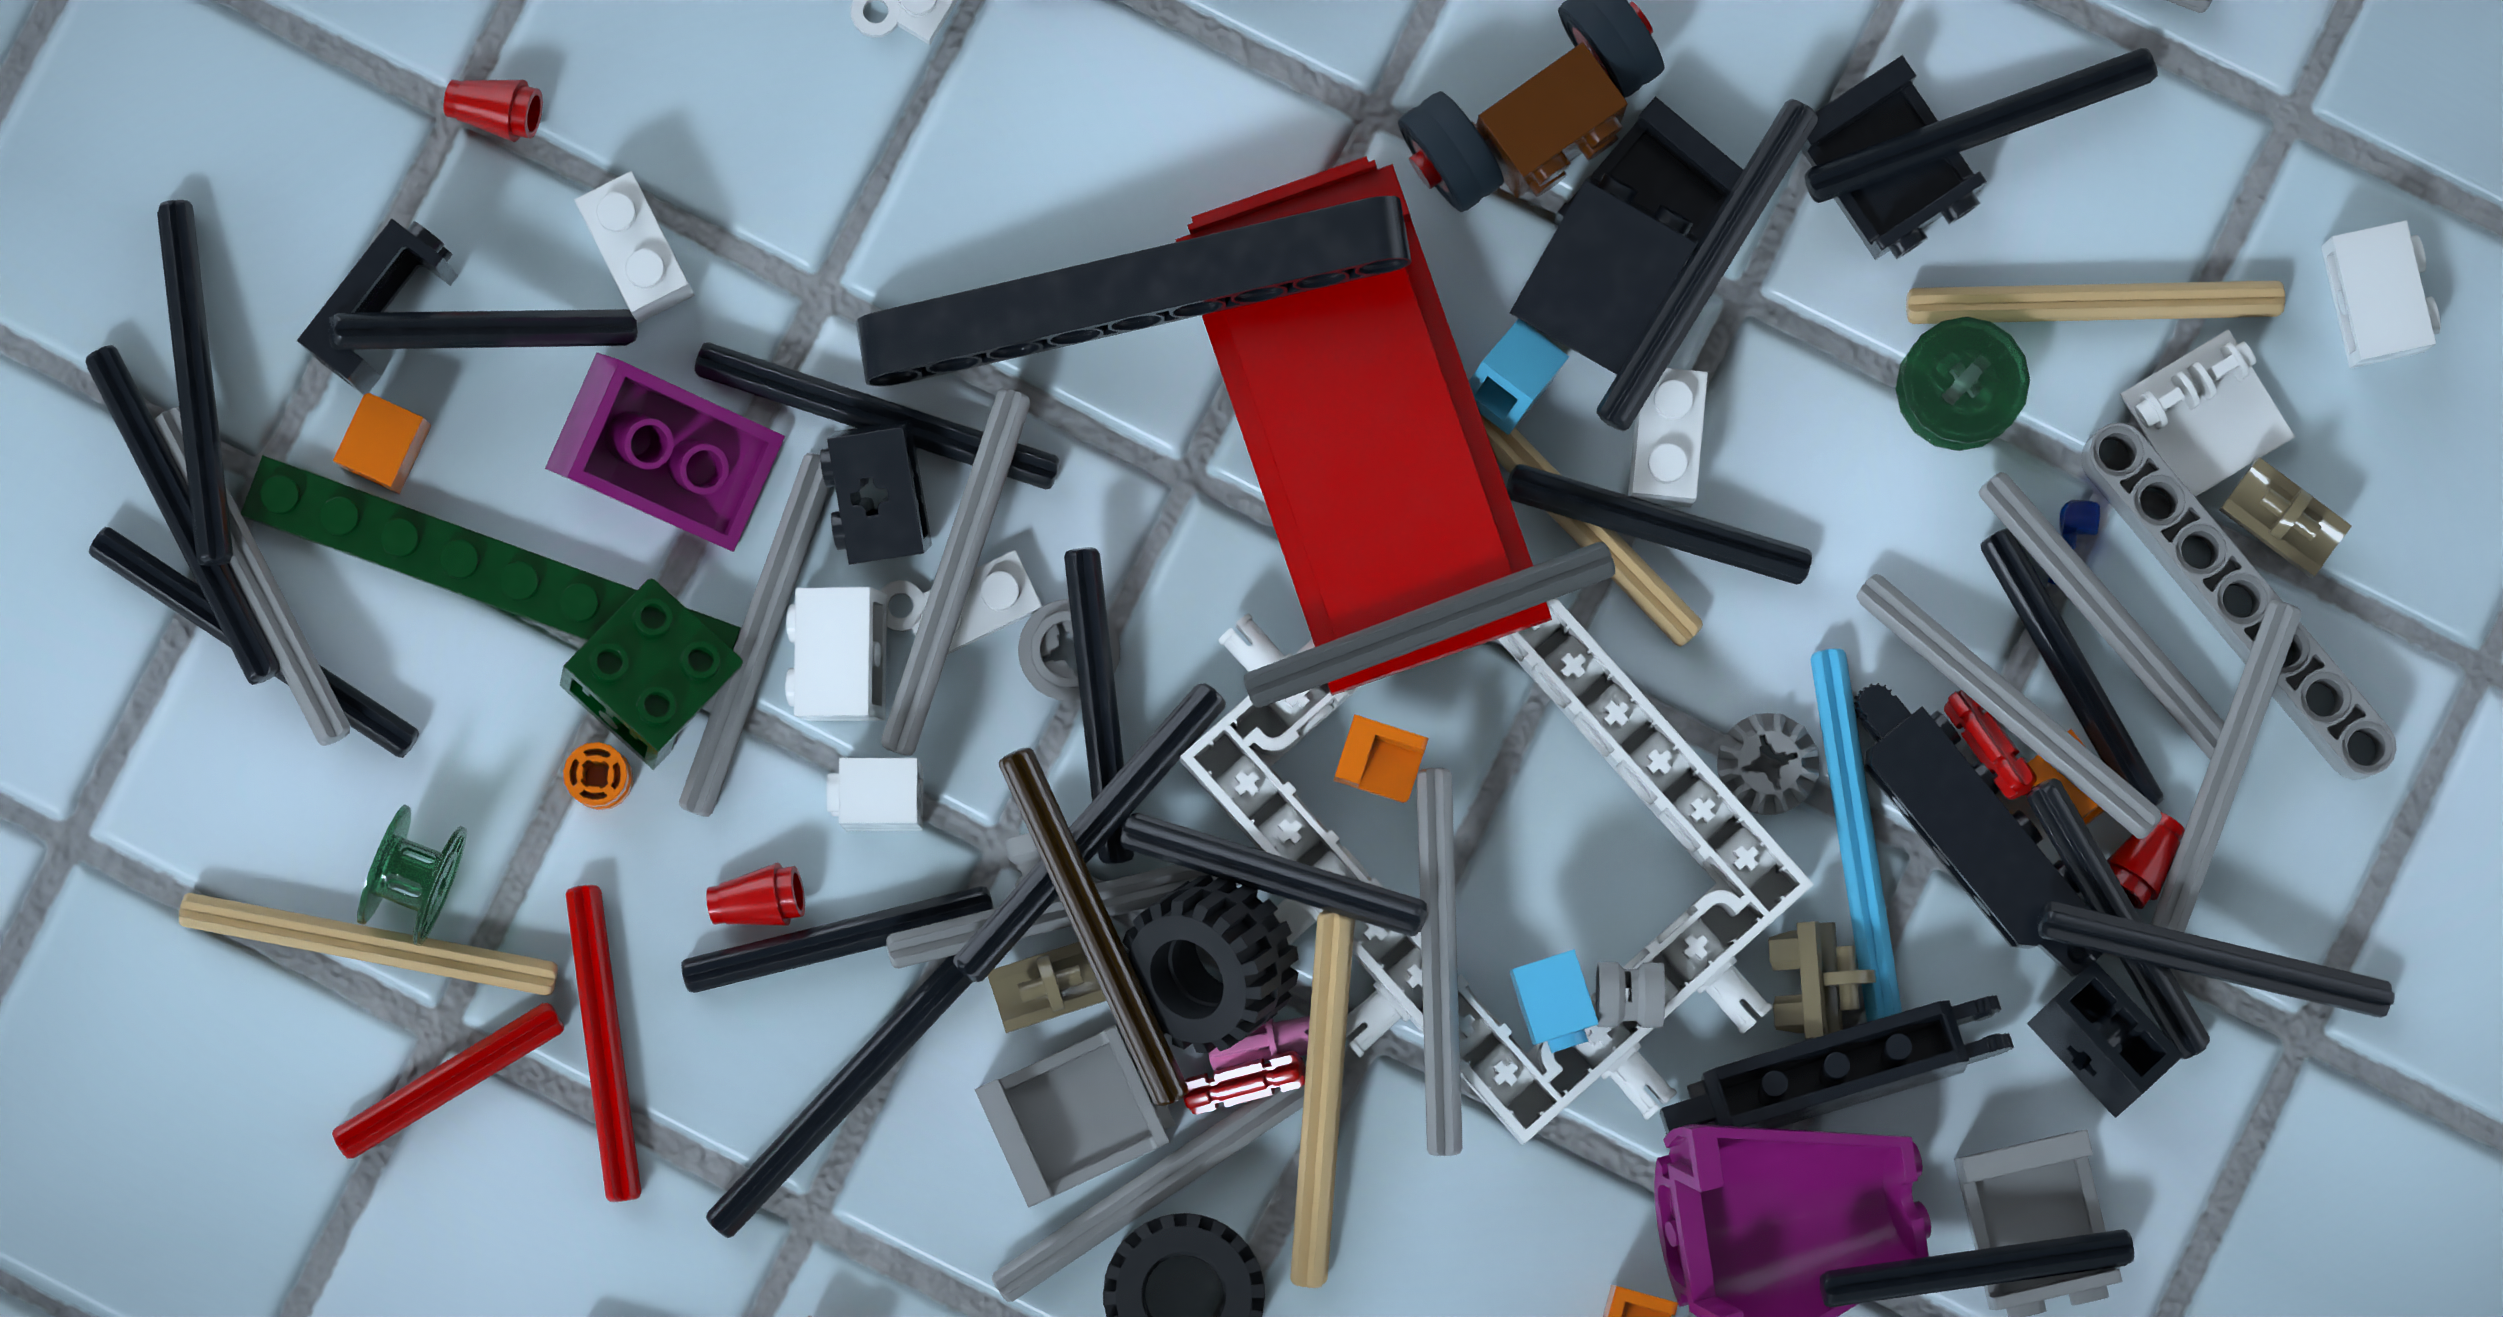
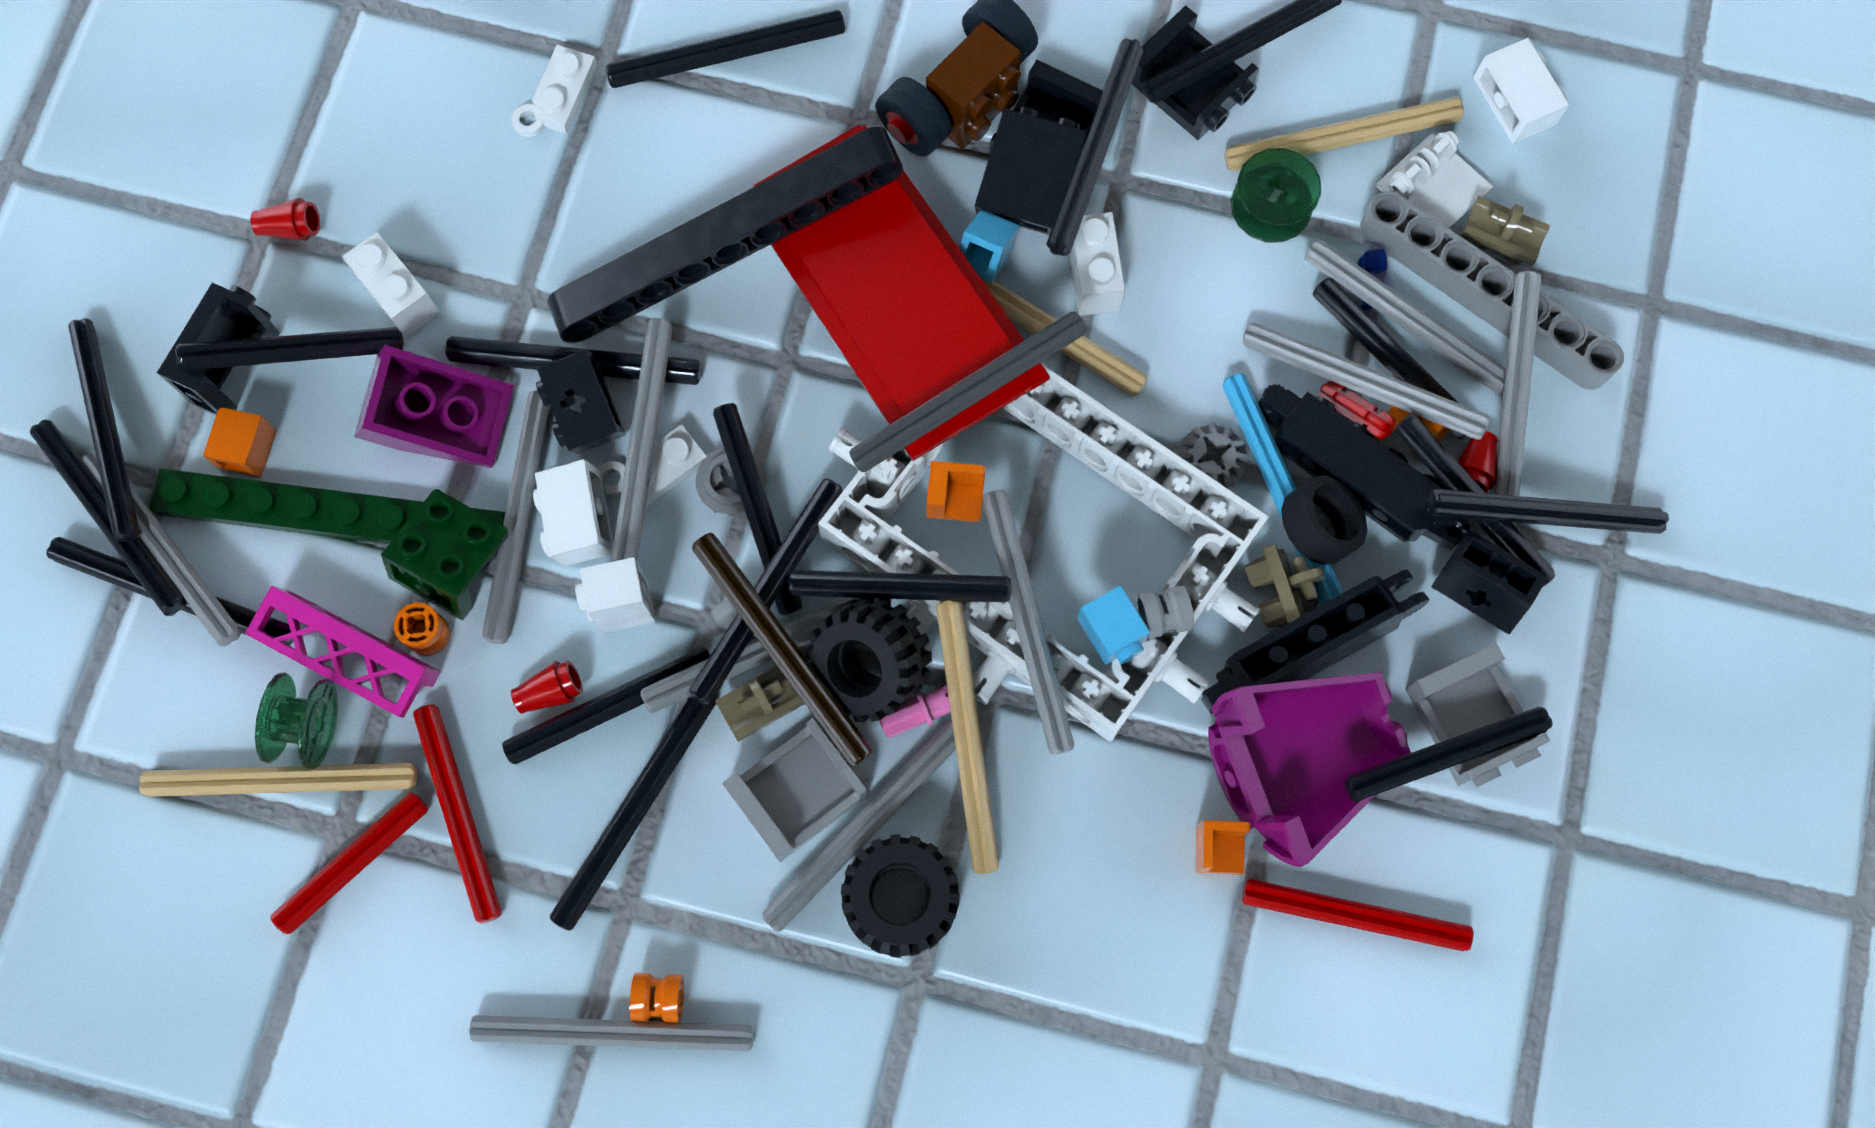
camera: 10 degrees left, 10 degrees down
axle [1183,1050,1306,1115] -> none
black axle [1506,464,1812,585] -> none
none -> dark pink fence [245,585,441,718]
none -> black tyre [1281,475,1368,565]

